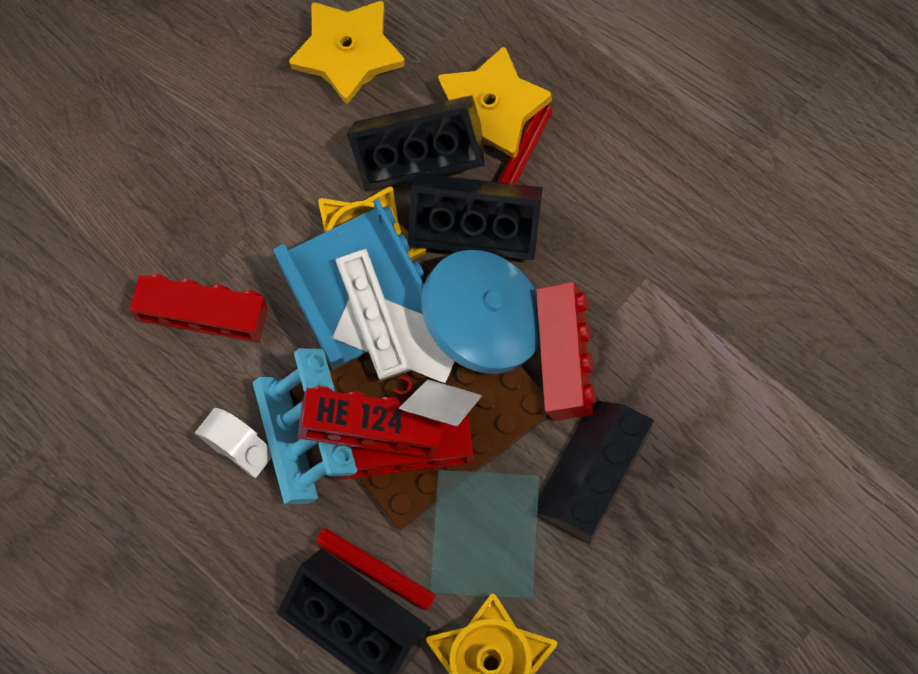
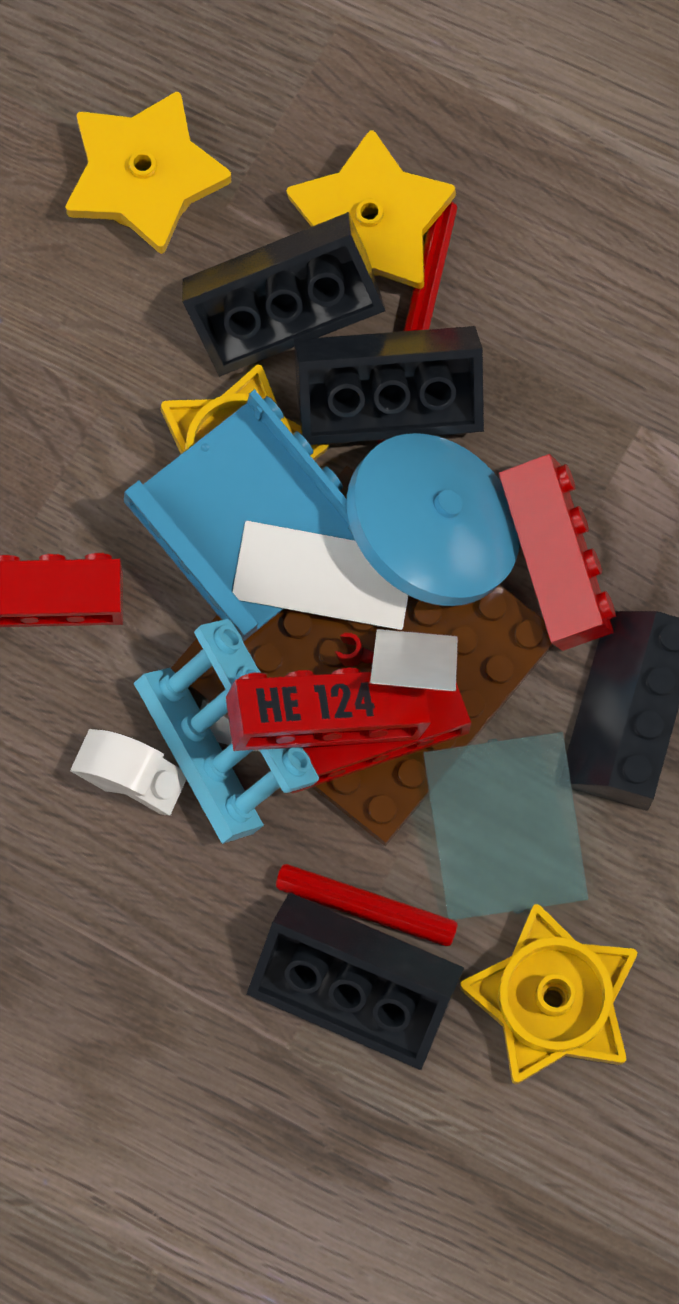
camera: 20 degrees left, 5 degrees up
white tile [335,249,410,381] -> none

